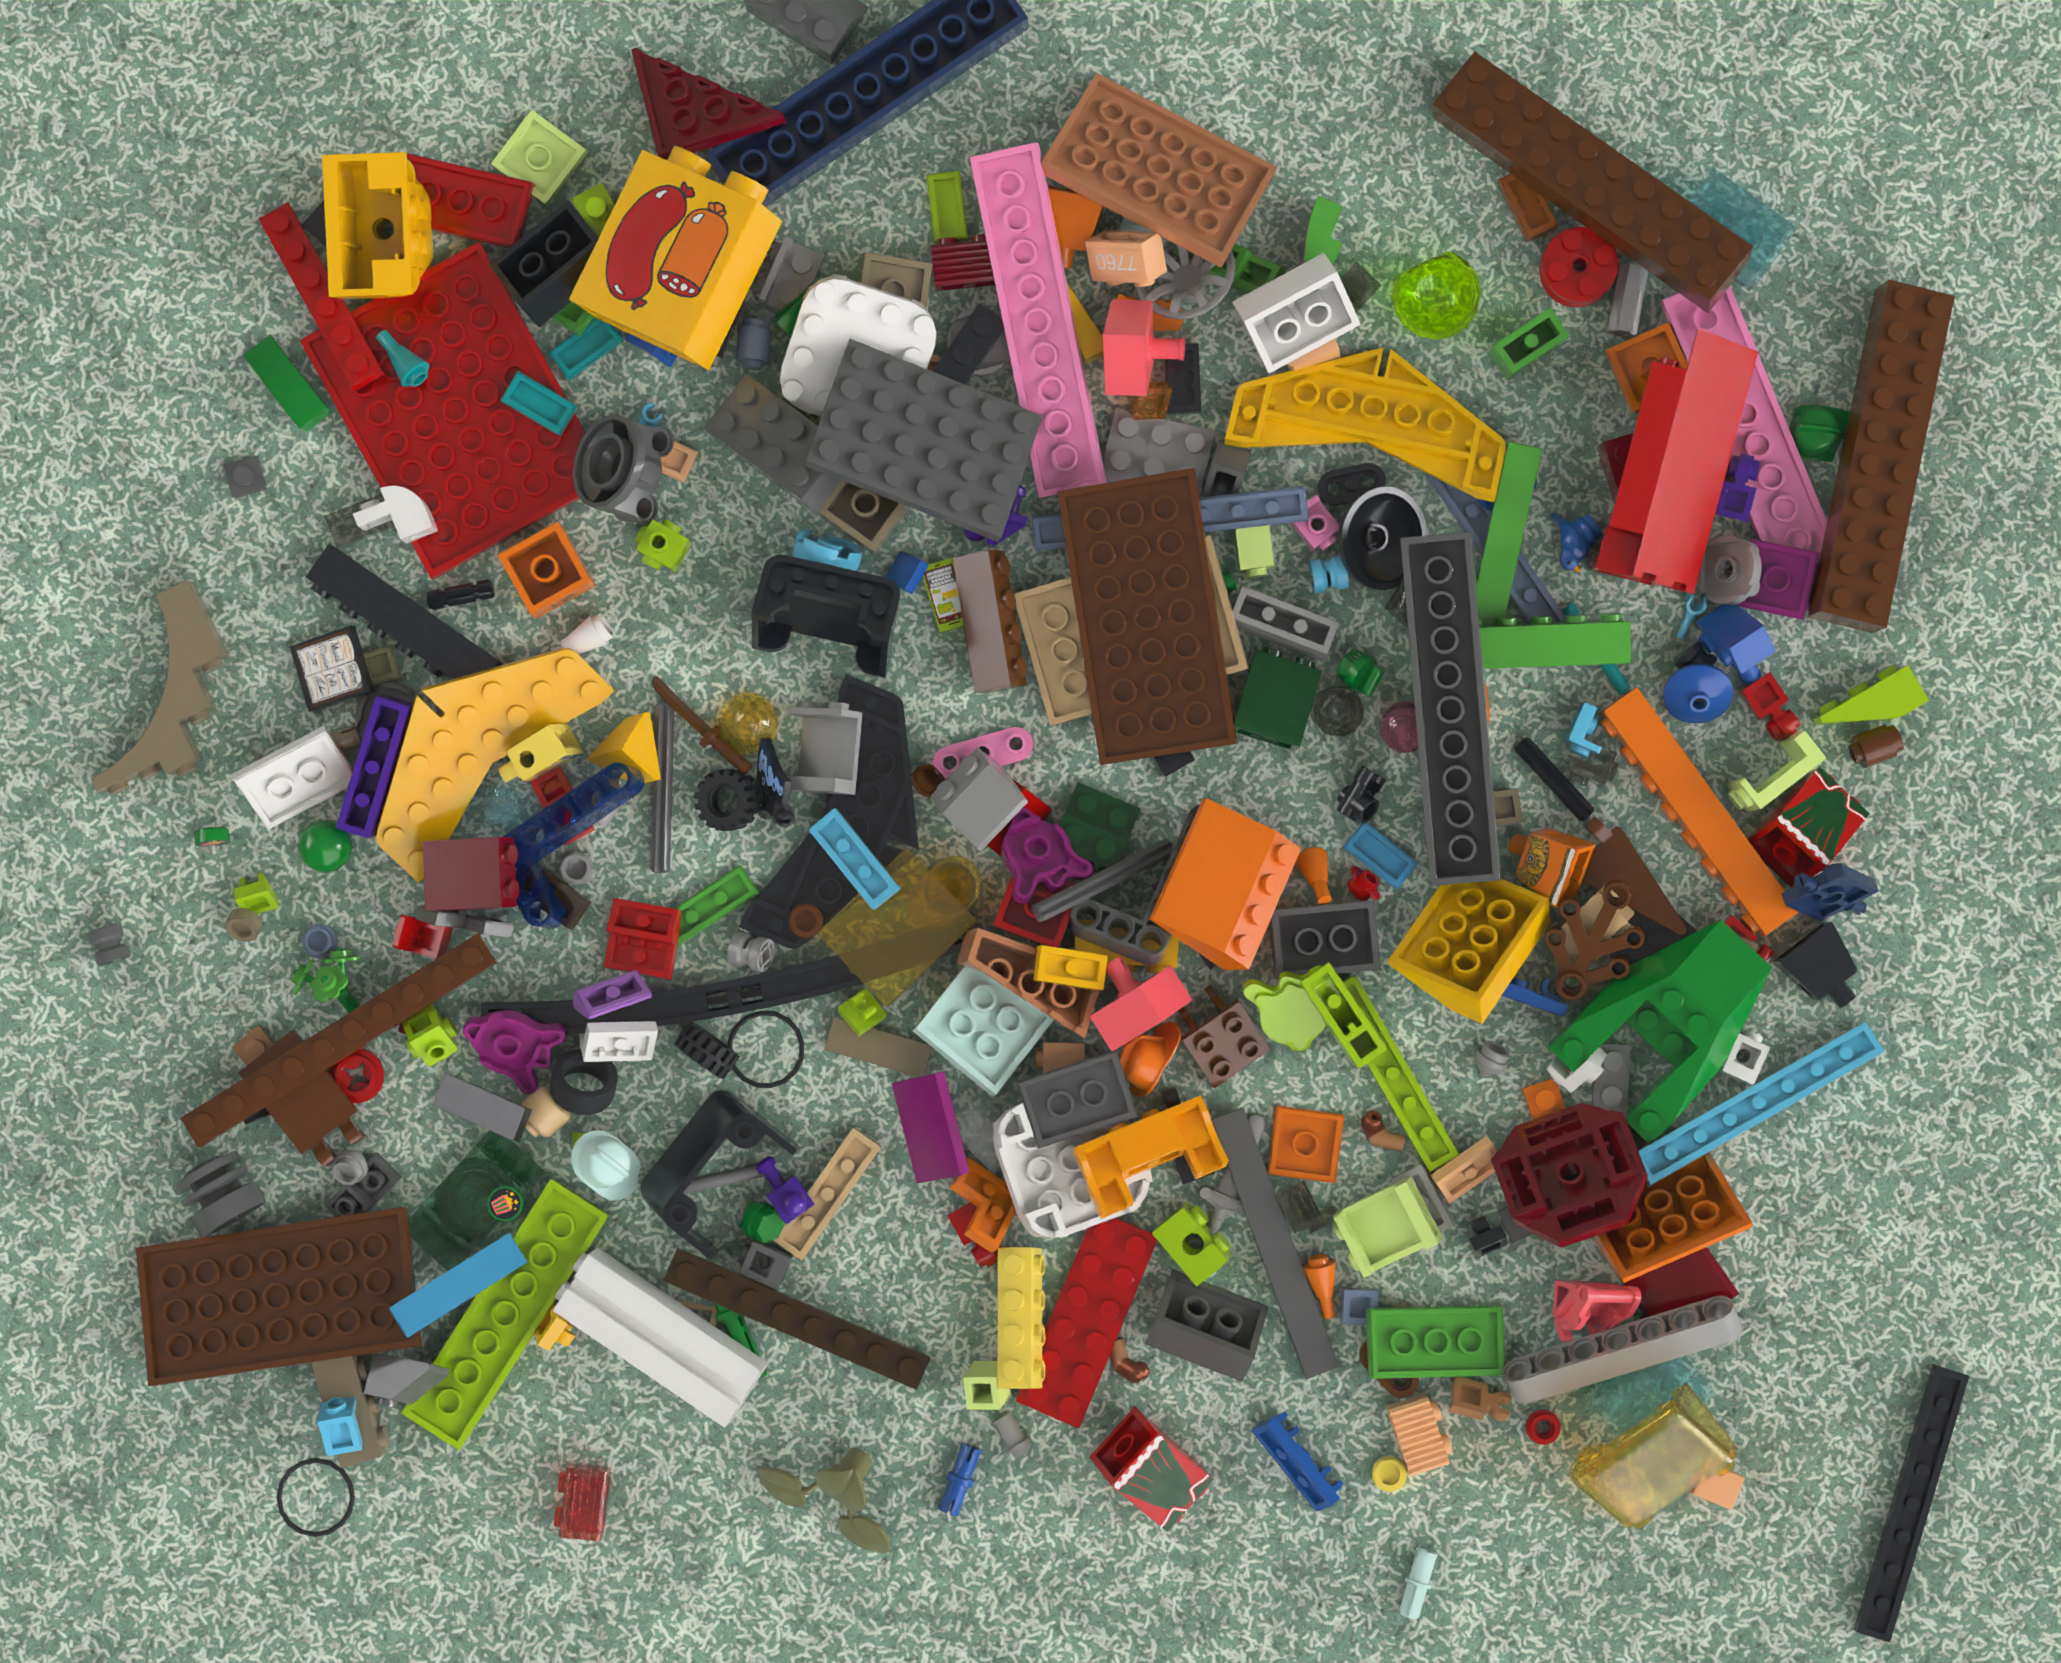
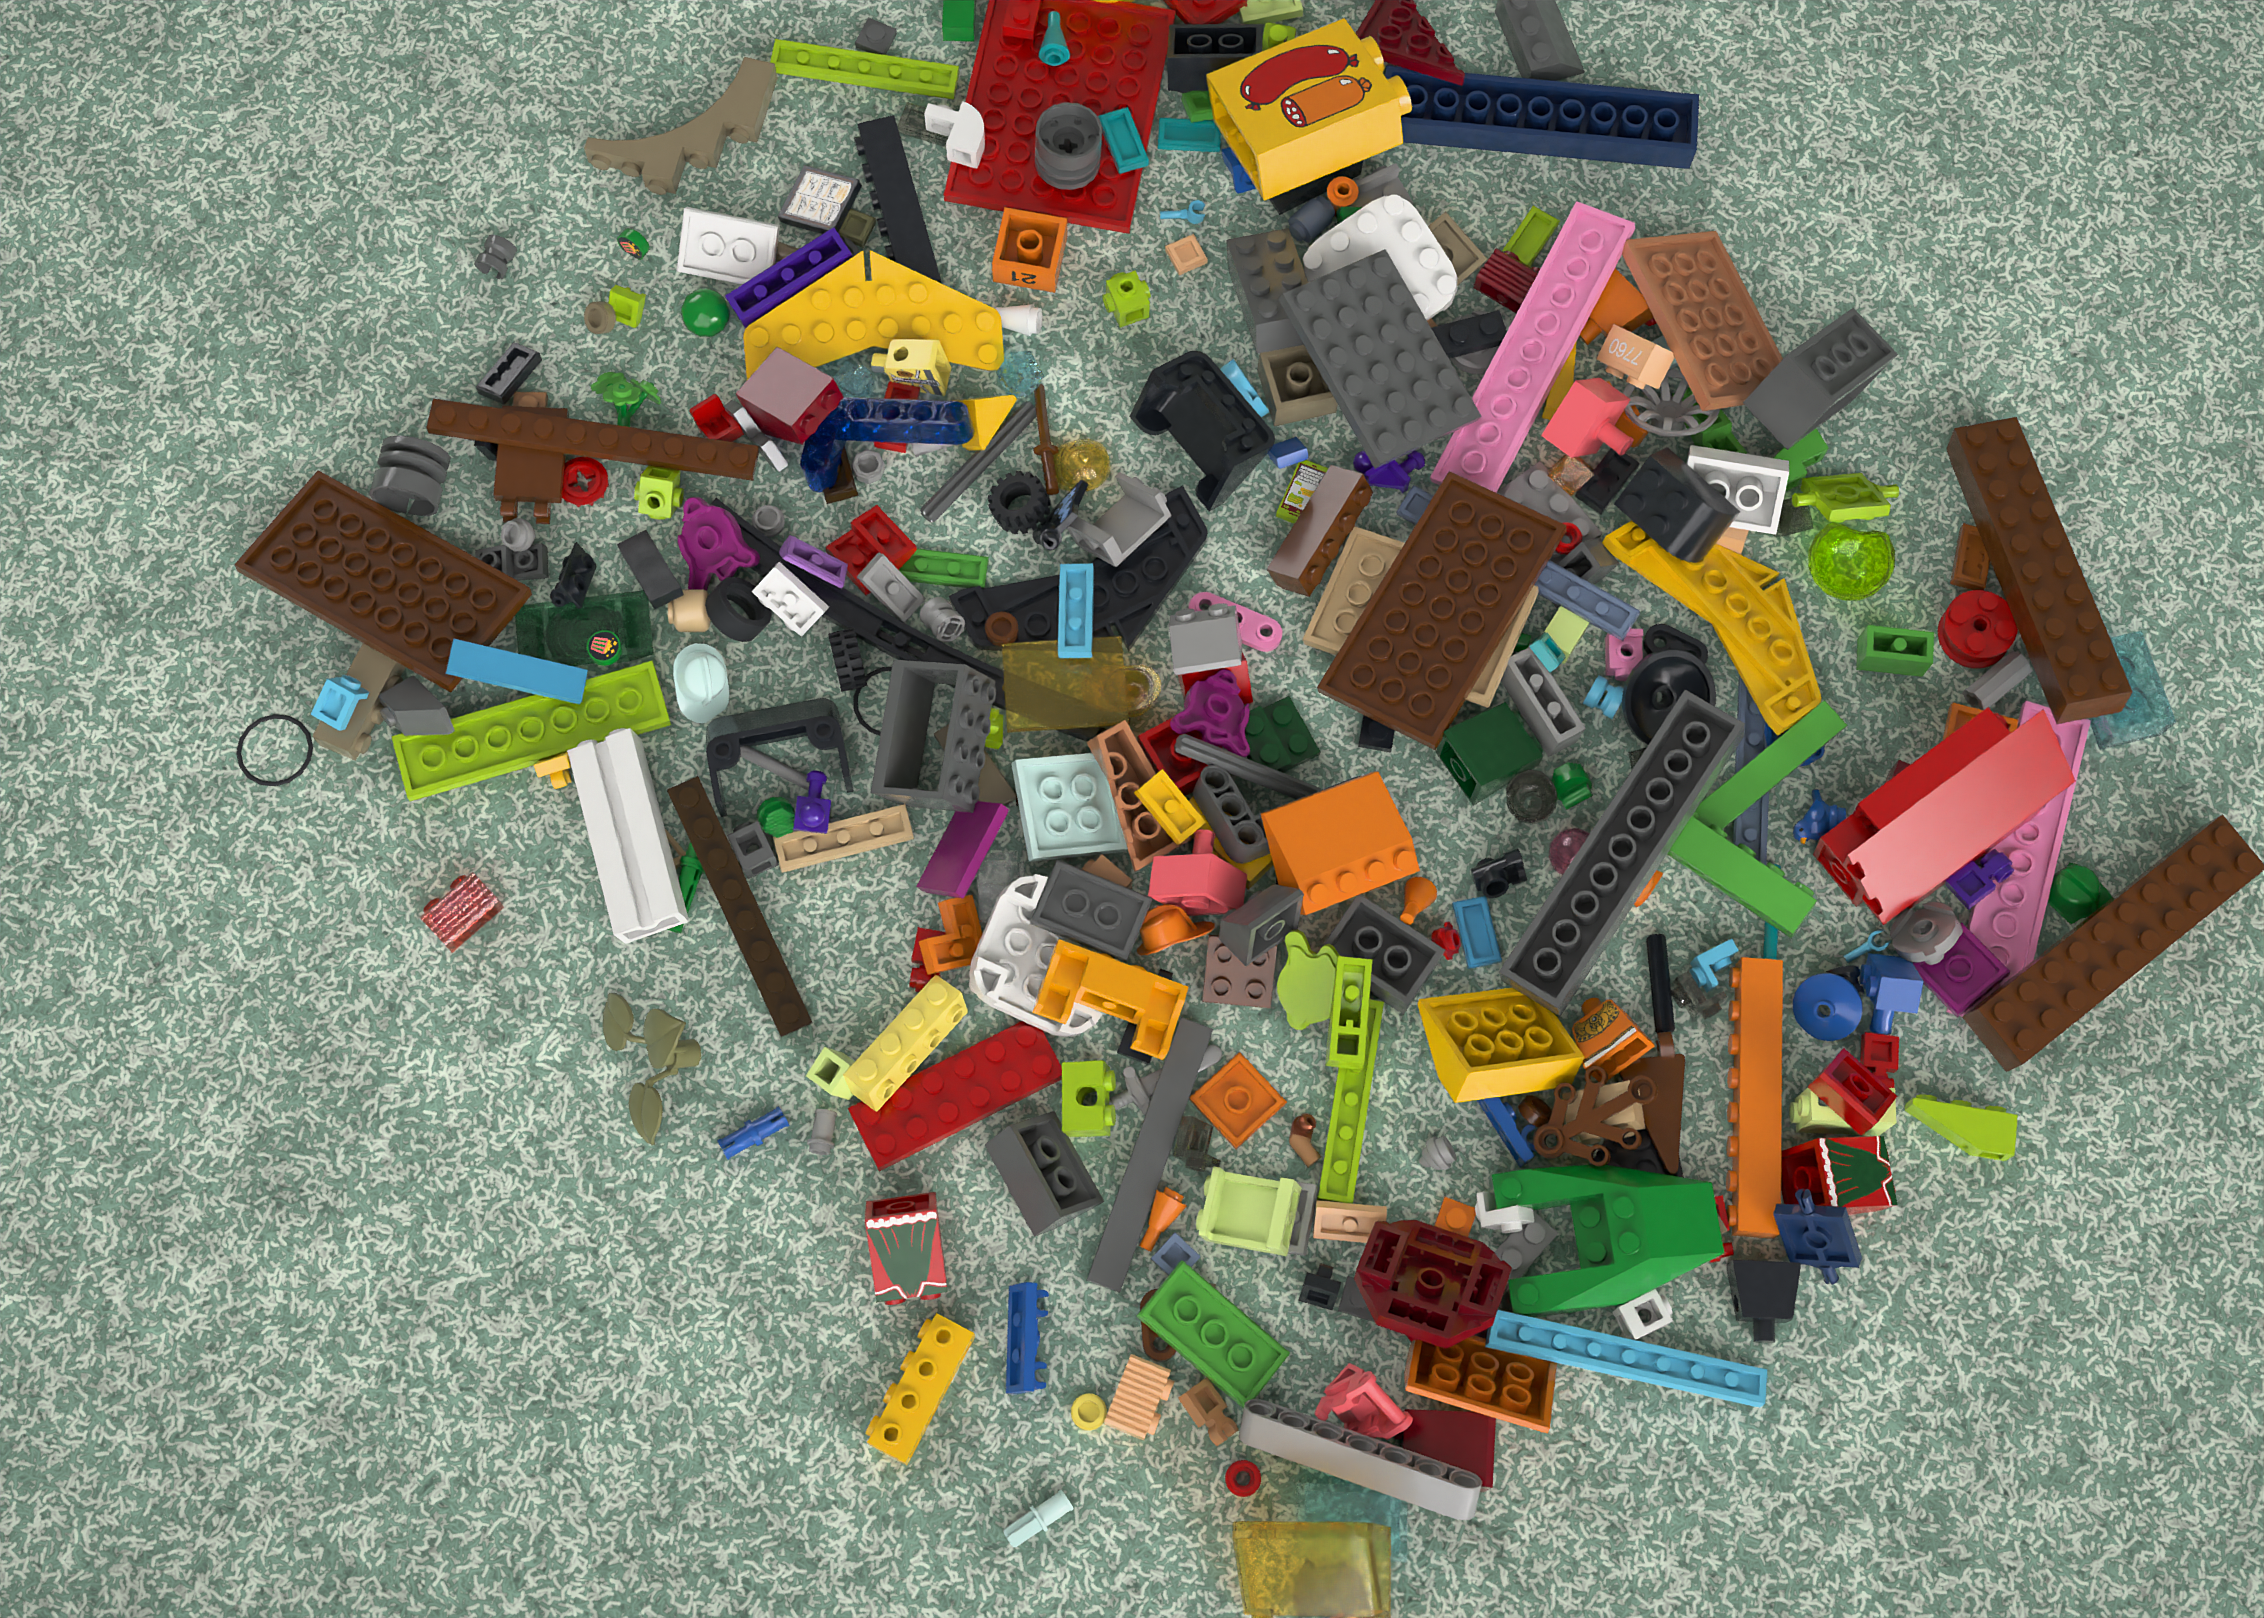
camera: 35 degrees right, 15 degrees down
sand blue plate [302,924,338,958] -> none
black axle [426,579,495,610] -> none
dark grey piece [572,414,674,524] -> none
reddish brown plate [911,764,944,798] -> none
copper arm [1110,1338,1149,1383] -> none
dark tan plate [1494,788,1523,826] -> none
reddish brown brick [1848,725,1904,768] -> none
none -> black plate [476,342,542,405]
none -> black hinge [550,542,597,609]
none -> light grey plate [752,505,785,538]
none -> lime plate [770,39,960,100]
none -> light grey plate [857,553,926,623]
none -> yellow brick [865,1313,975,1465]
none -> dark grey hose [870,660,996,813]
none -> clear light blue plate [996,351,1044,397]
none -> dark grey wheel [1035,102,1103,190]
none -> dark grey slope [1219,884,1304,967]
none -> orange cone [1327,176,1359,216]
none -> reddish brown tile [1518,1095,1552,1128]
none -> teal tile [1529,632,1566,673]
none -> red plate [1555,522,1582,555]
none -> black brick [1614,447,1741,562]
none -> dark grey hose [1743,308,1898,450]
none -> lime plate [1792,473,1899,523]
none -> red slope [1807,1048,1898,1135]

